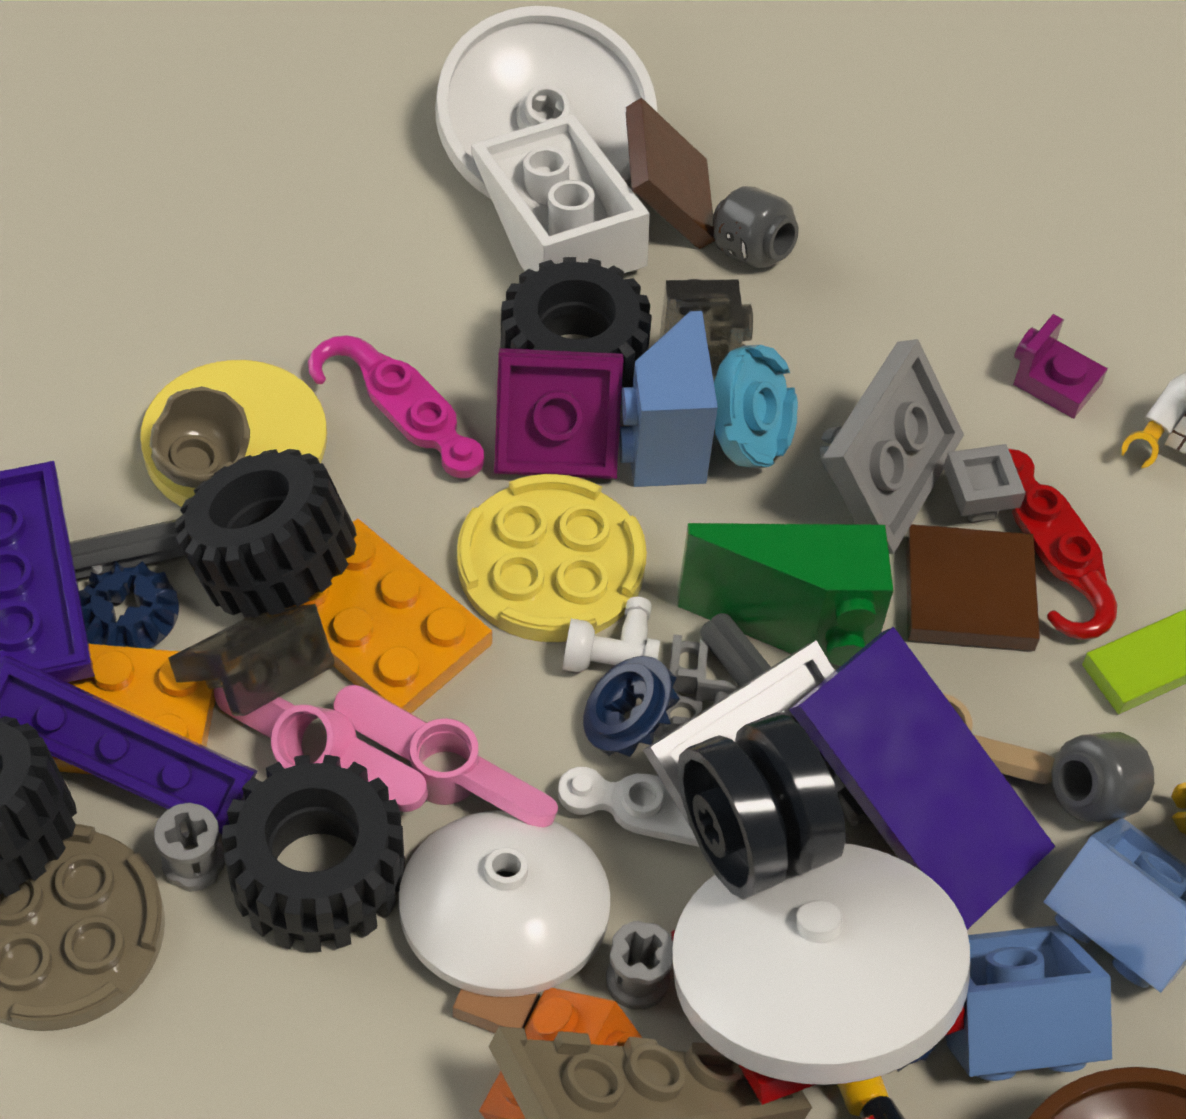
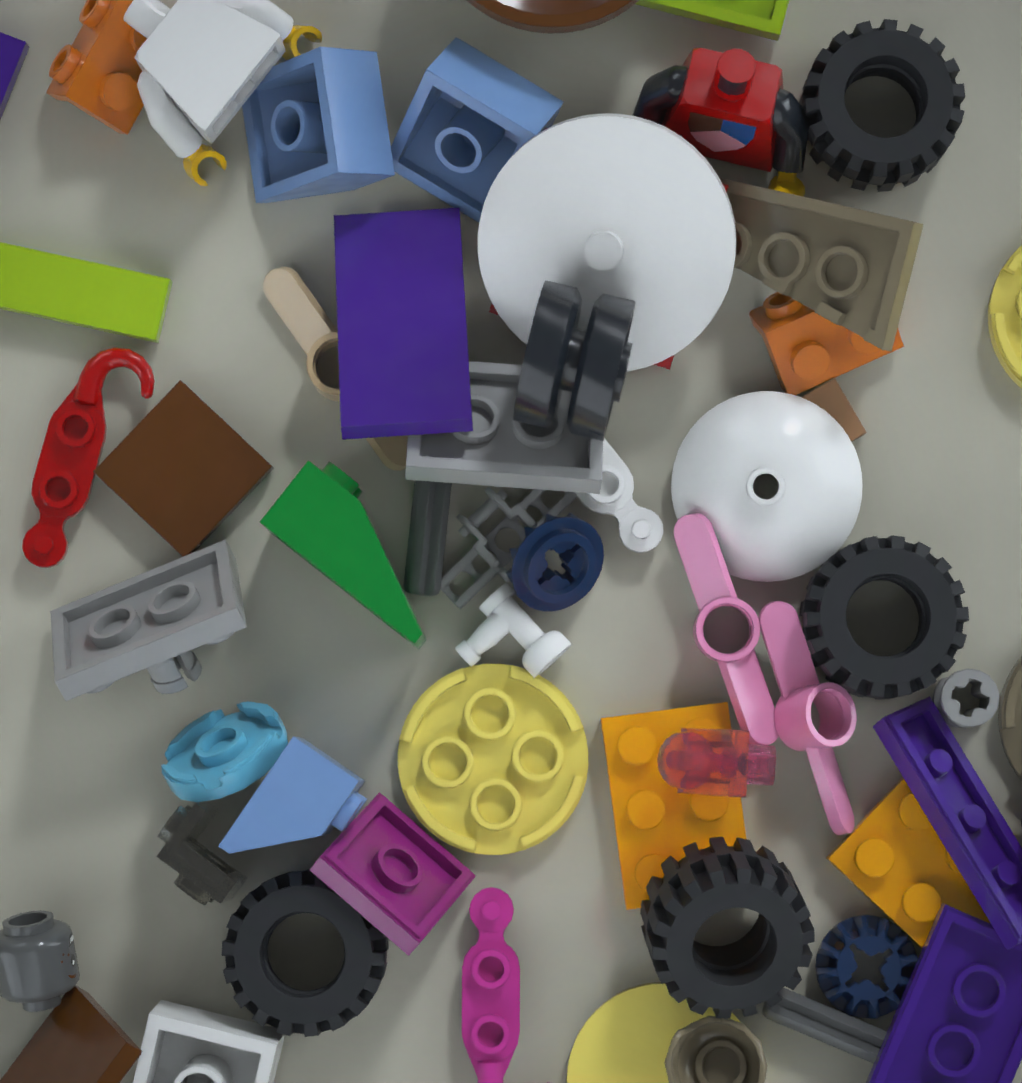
camera: 135 degrees left, 30 degrees up
clear smoke bracket [168,604,334,716] -> none
light grey bush [606,921,673,1010] -> none
light grey tile [943,444,1025,522] -> none
dark grey head [1051,732,1155,822] -> none
none -> clear pink hips [657,728,776,797]

